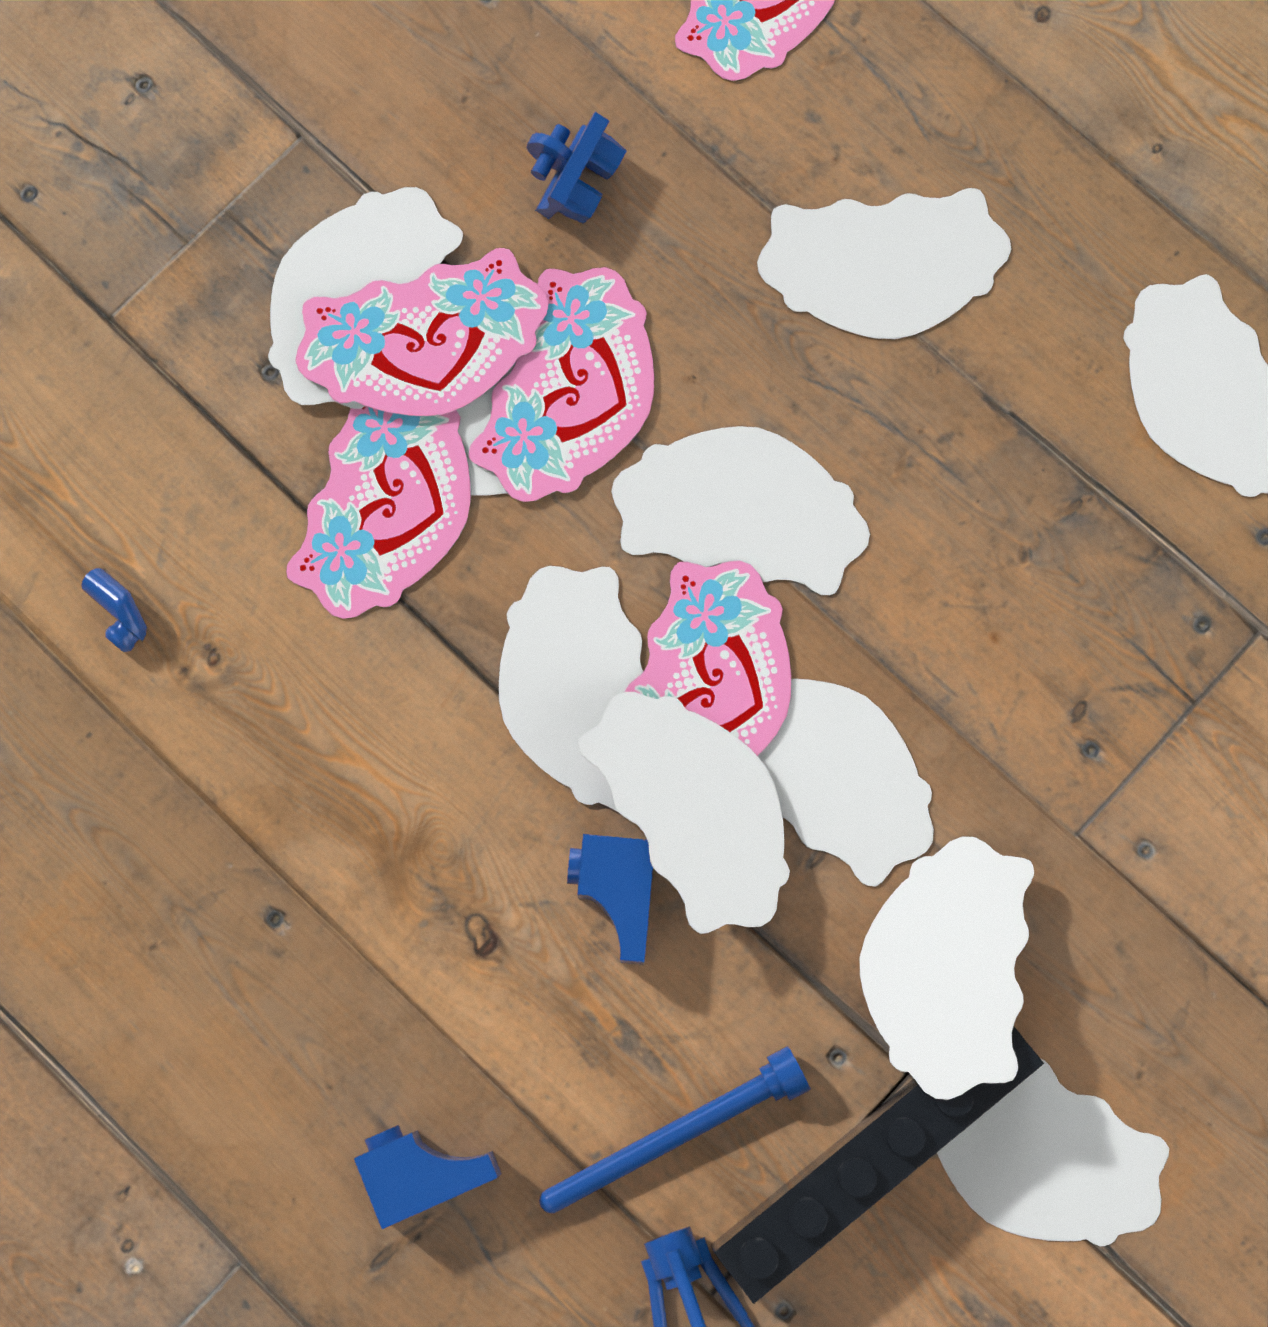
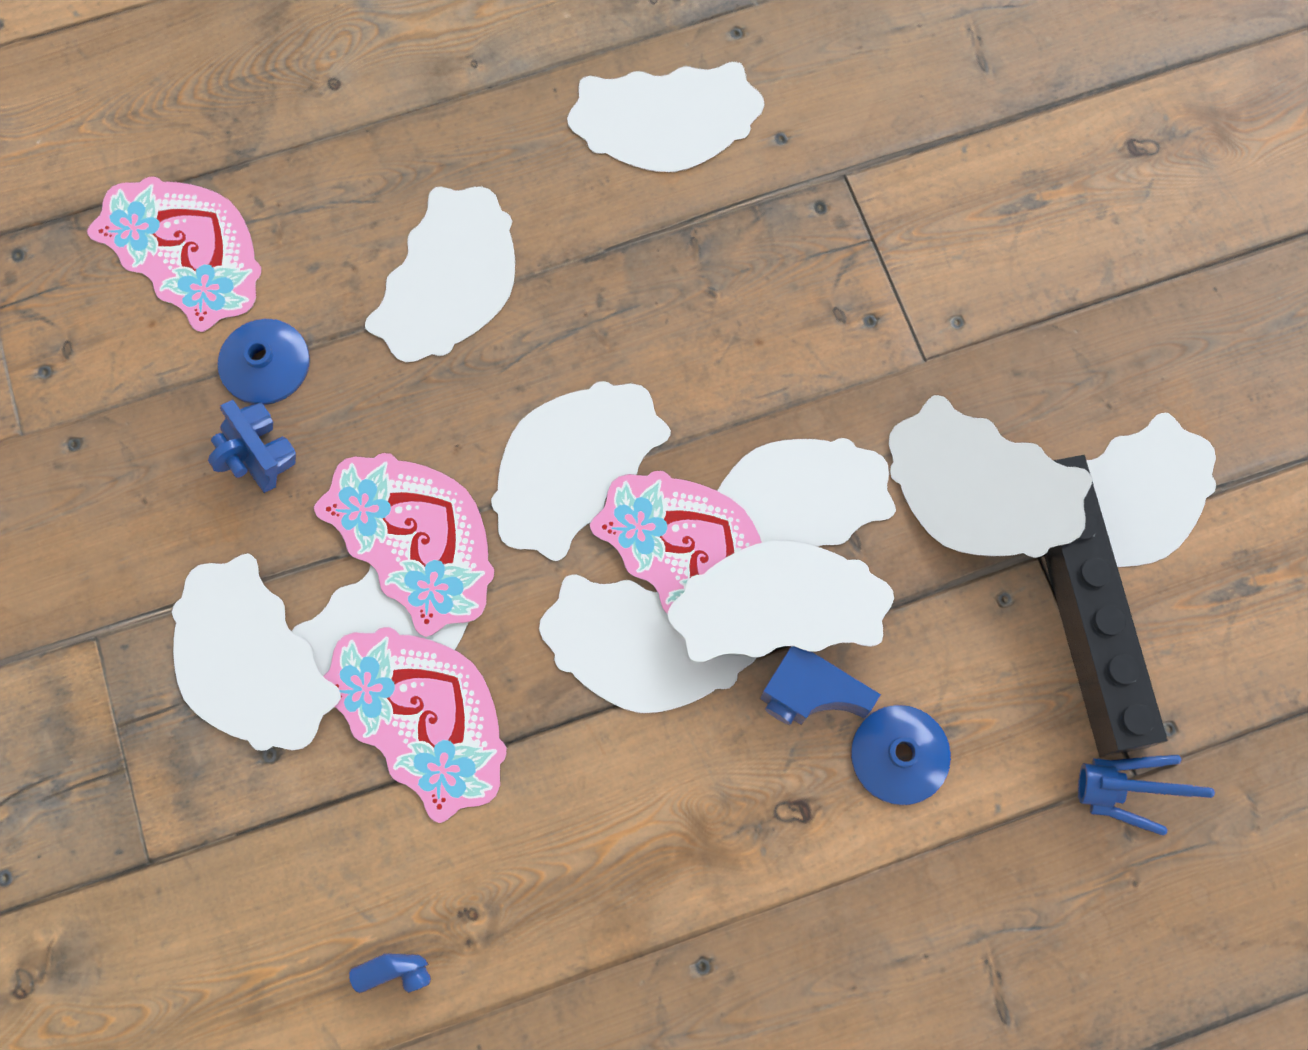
camera: 60 degrees left, 5 degrees down
sticker [295,248,549,416] -> none
blue arch [354,1125,502,1229] -> none
blue piece [539,1046,811,1213] -> none
none -> blue dish [218,319,310,405]
none -> blue dish [851,705,951,805]

